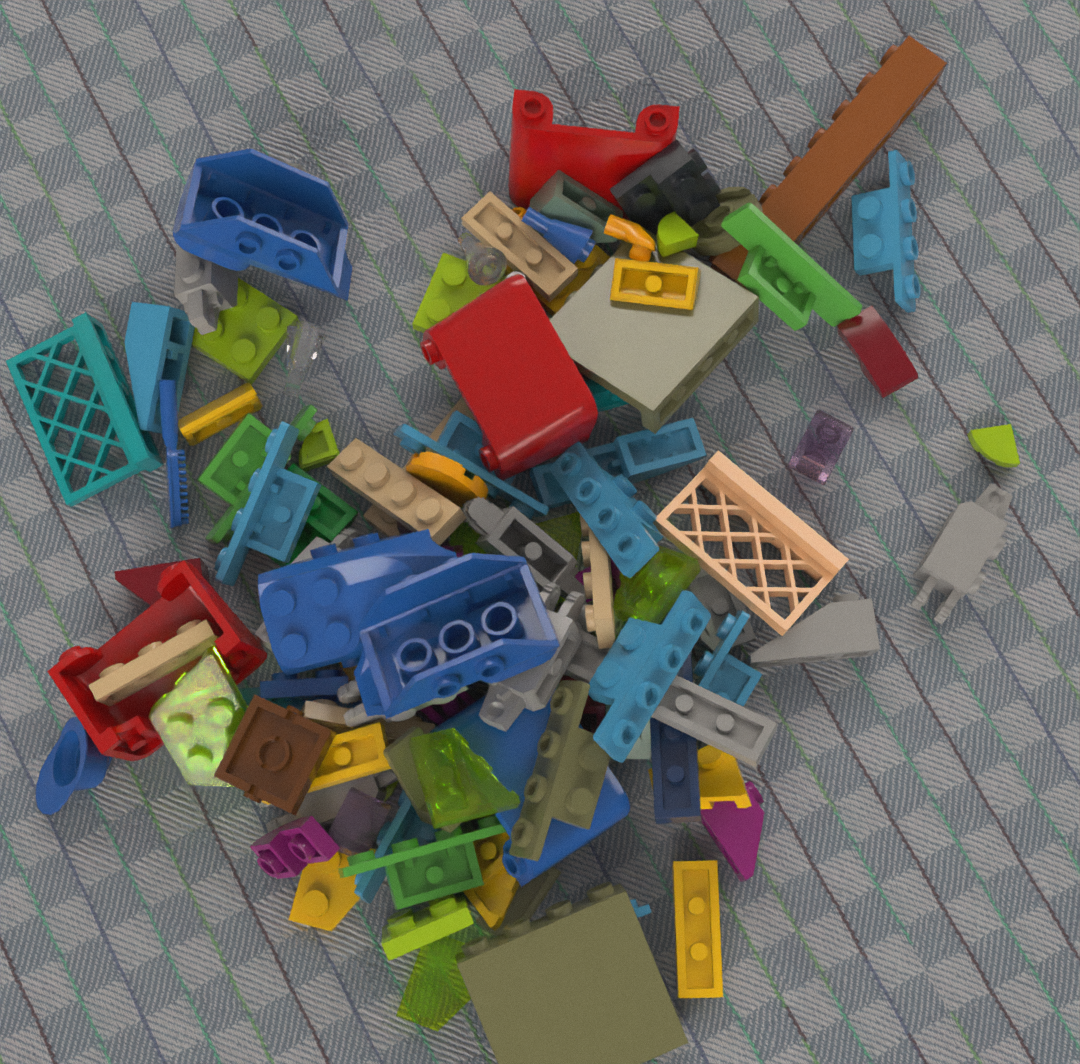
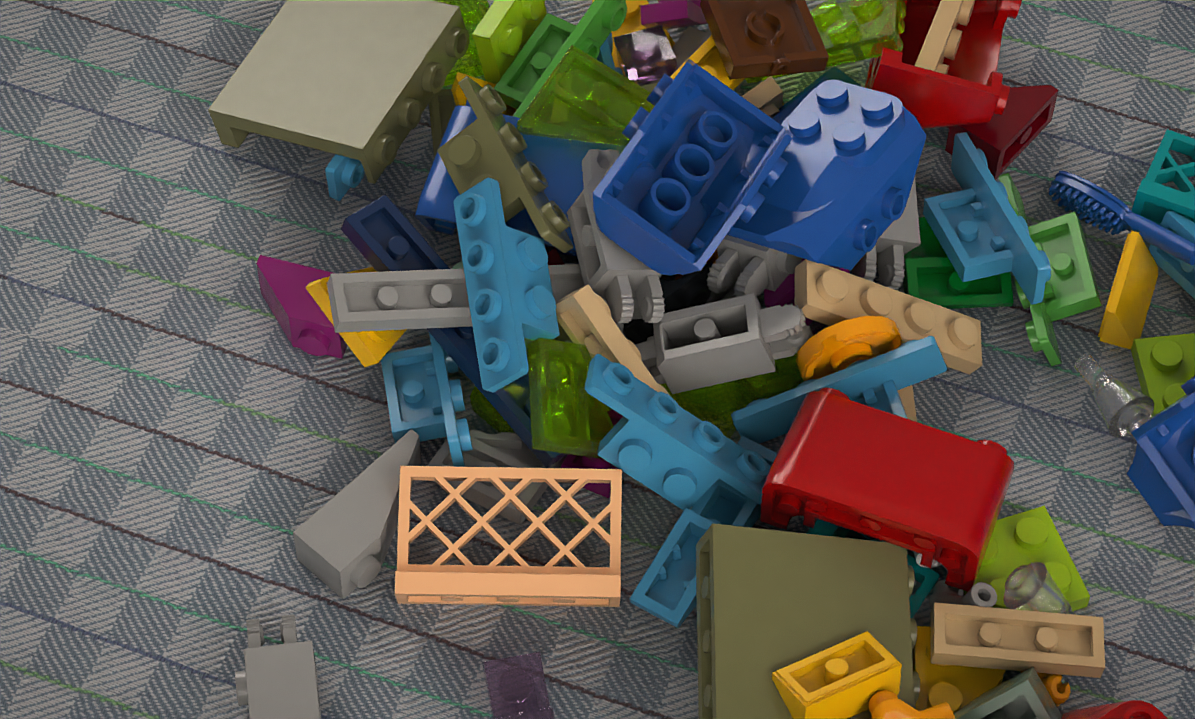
camera: 140 degrees right, 20 degrees down
lime tile [299,418,340,472] -> none
blue cone [521,207,596,264] -> none
yellow plate [672,860,723,998] -> none

